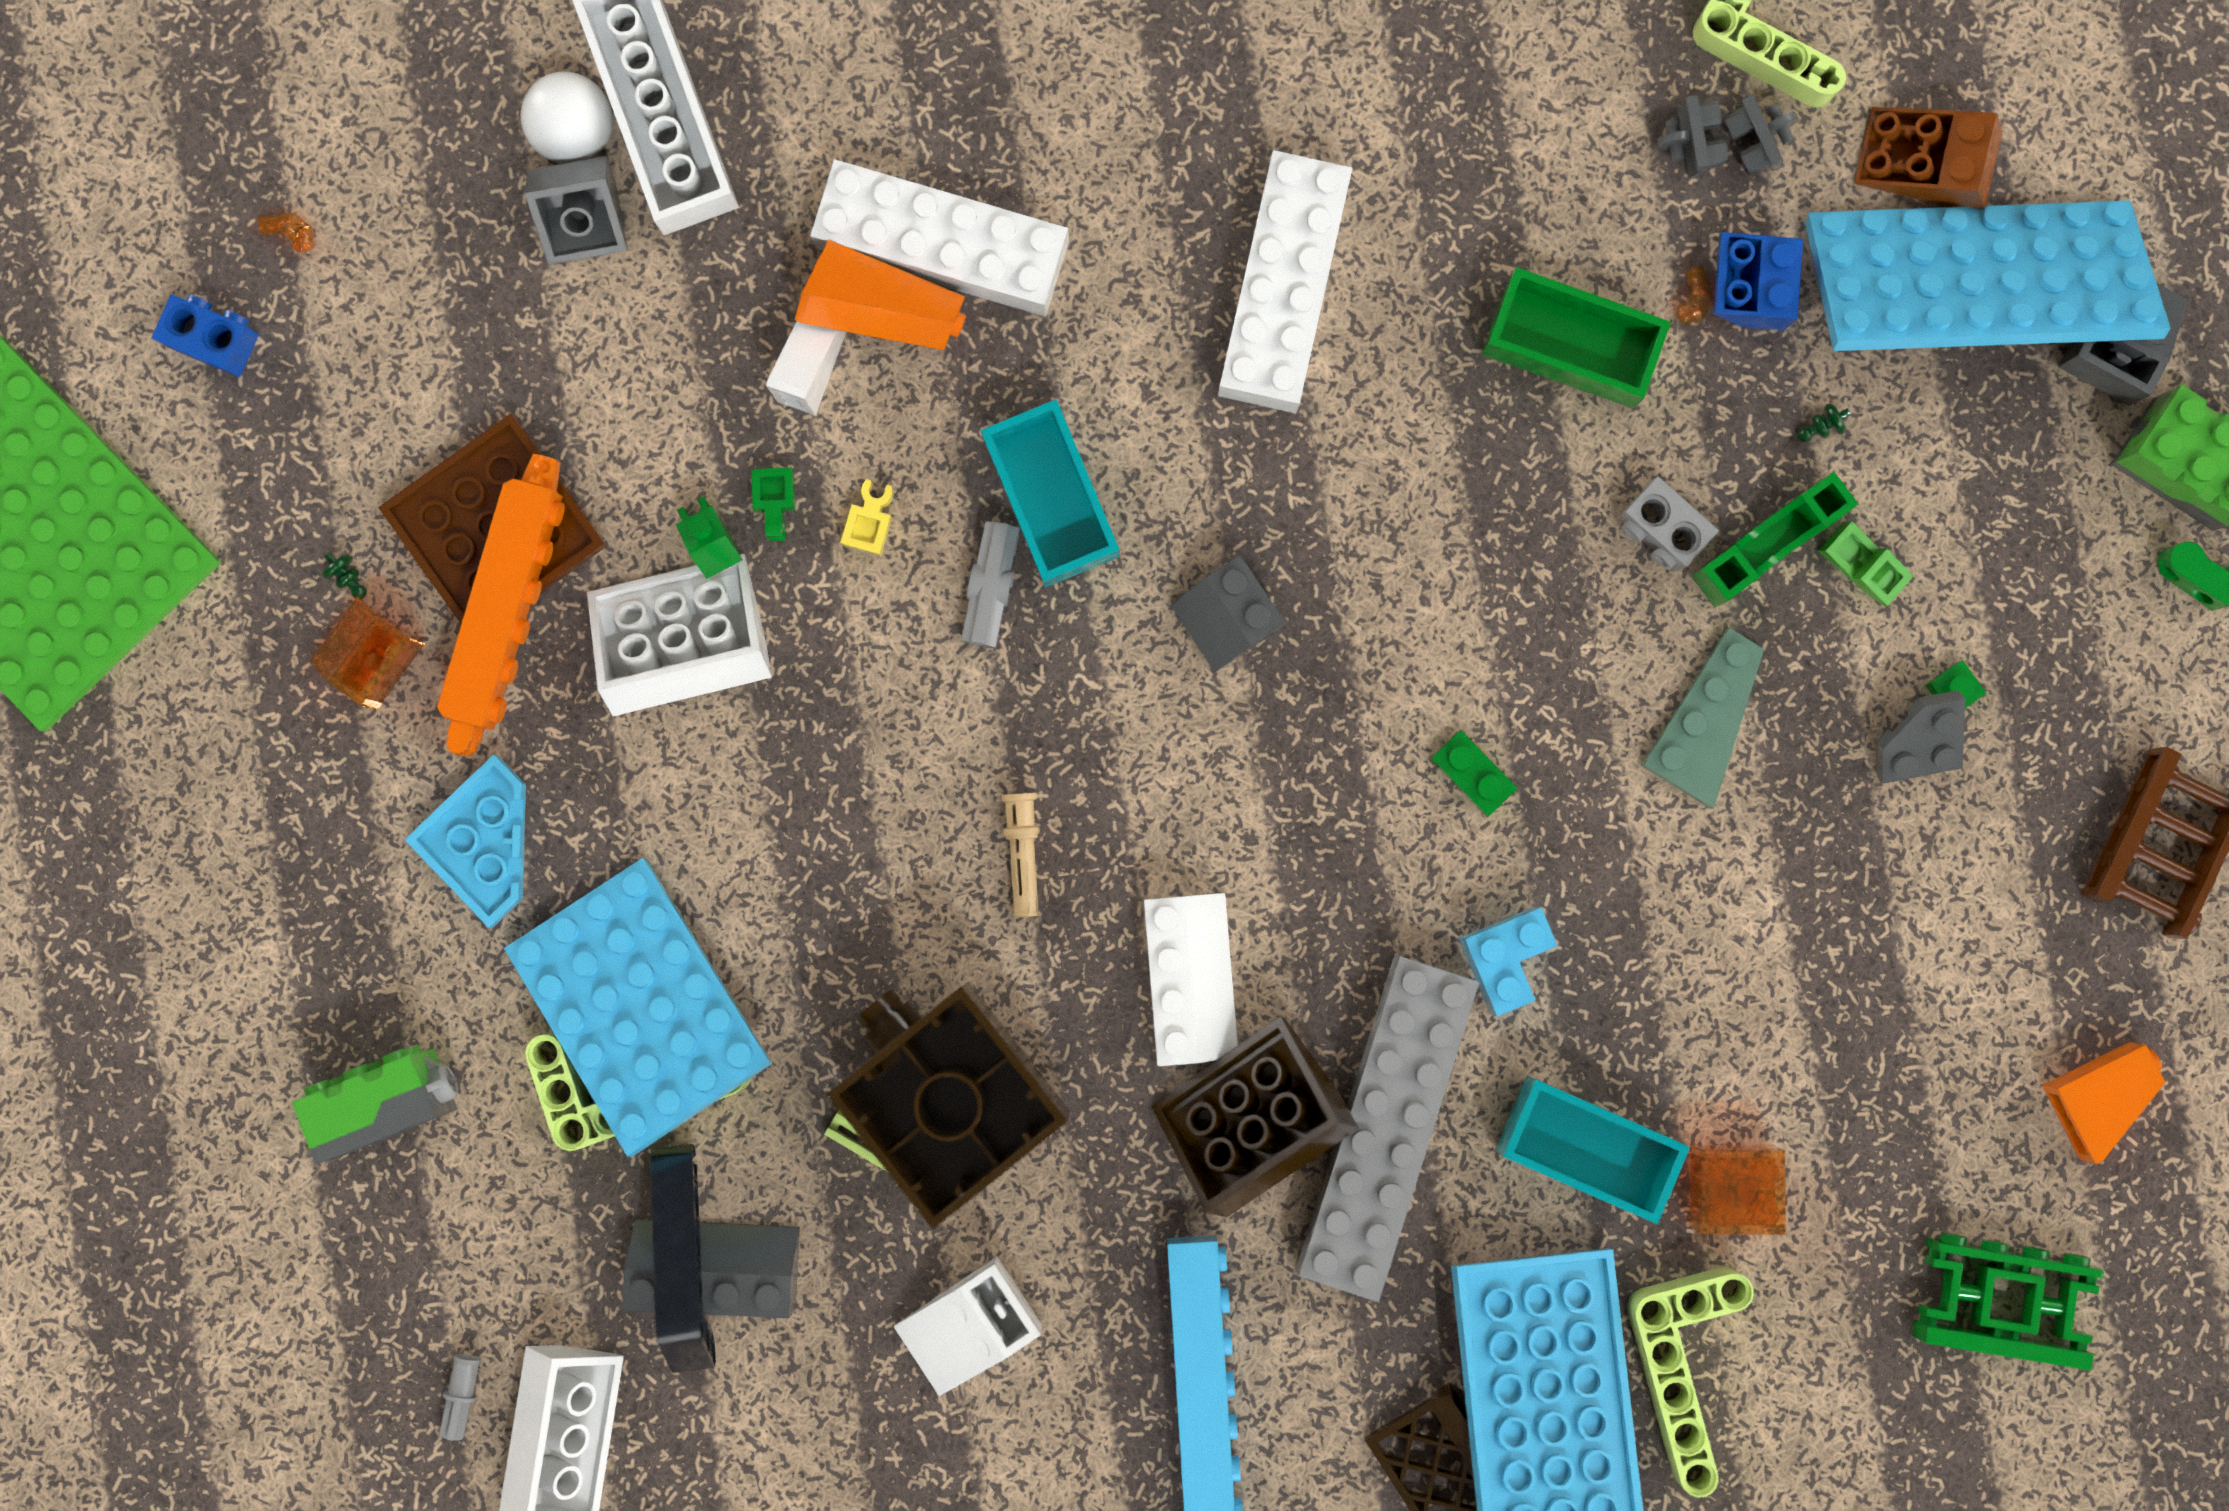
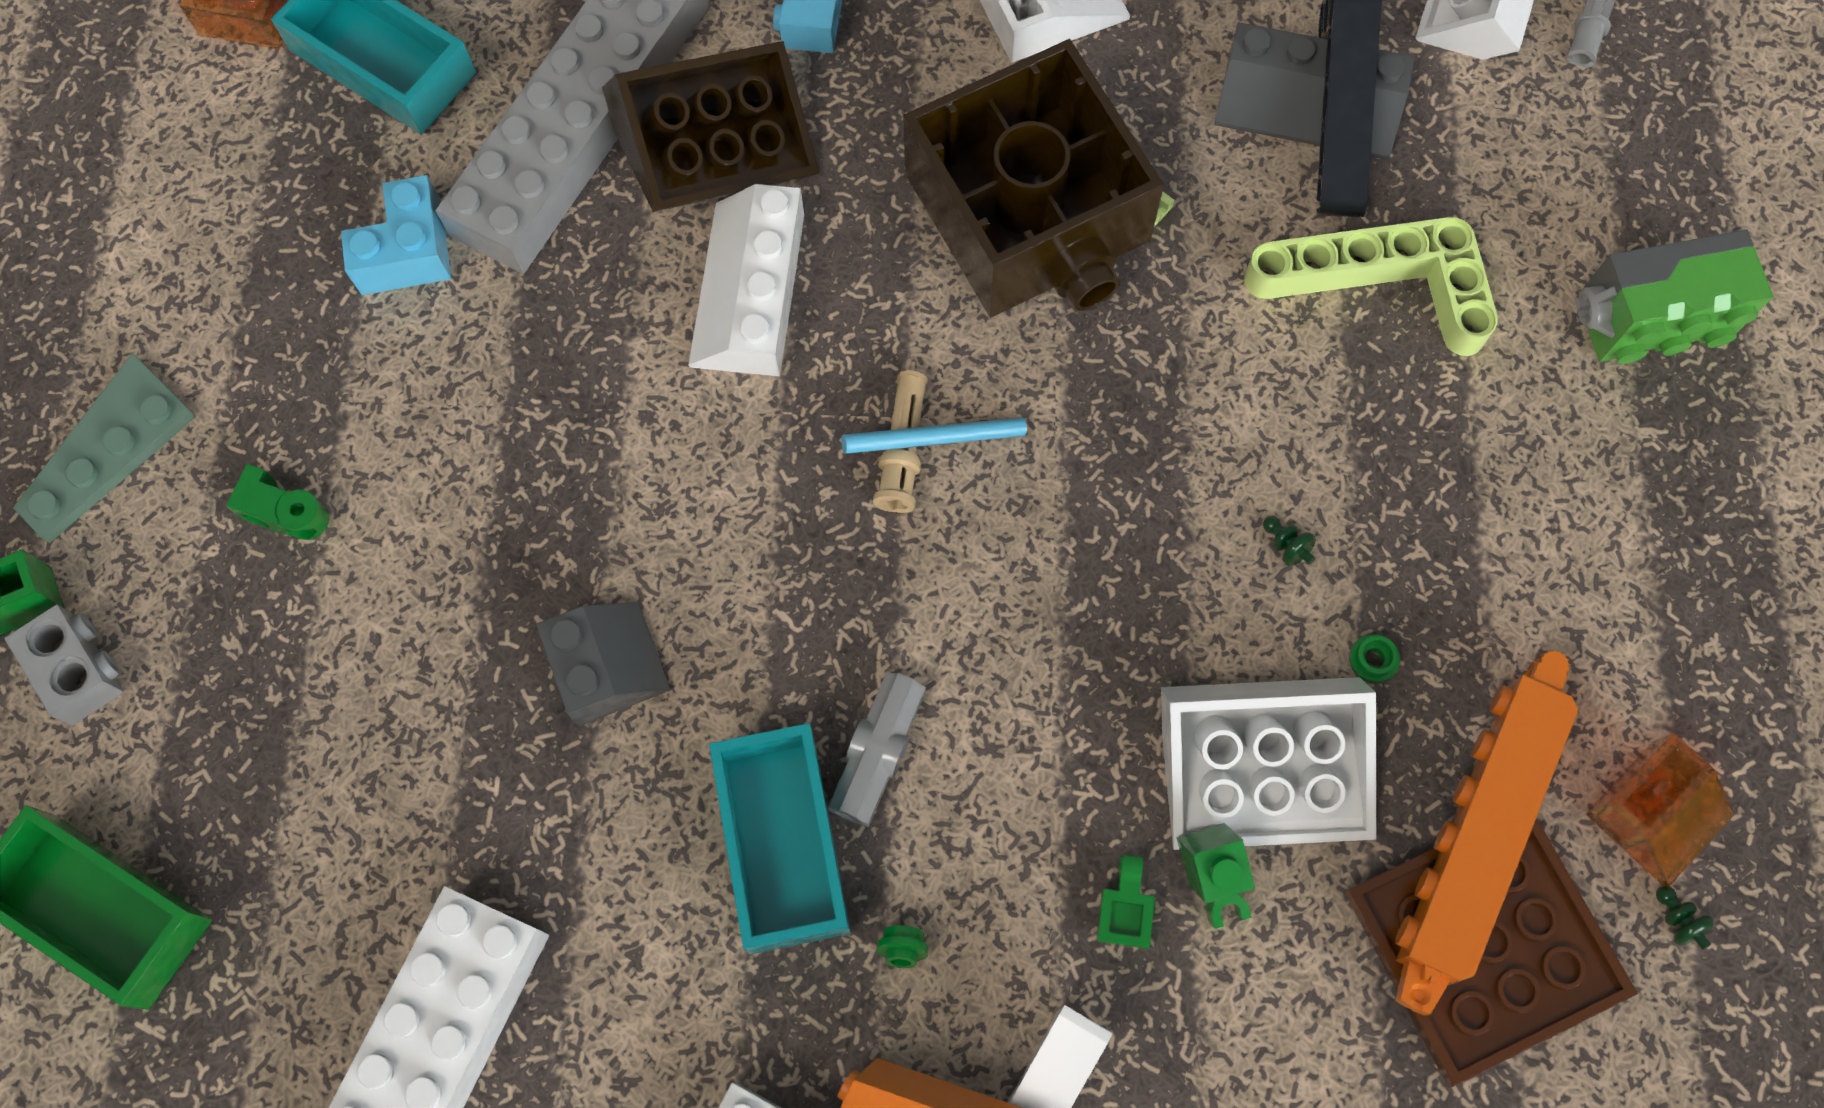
camera: 170 degrees left, 15 degrees down
medium azure plate [405,754,526,928] -> none
medium azure plate [504,858,773,1157] -> none
light yellow plate [840,479,894,556] -> none
green plate [1430,730,1518,817] -> none
none -> green leg [226,464,329,540]
none -> medium azure bar [841,417,1027,454]
none -> green plate [876,925,928,968]
none -> dark green hair [1263,516,1316,566]
none -> green plate [1349,634,1400,683]

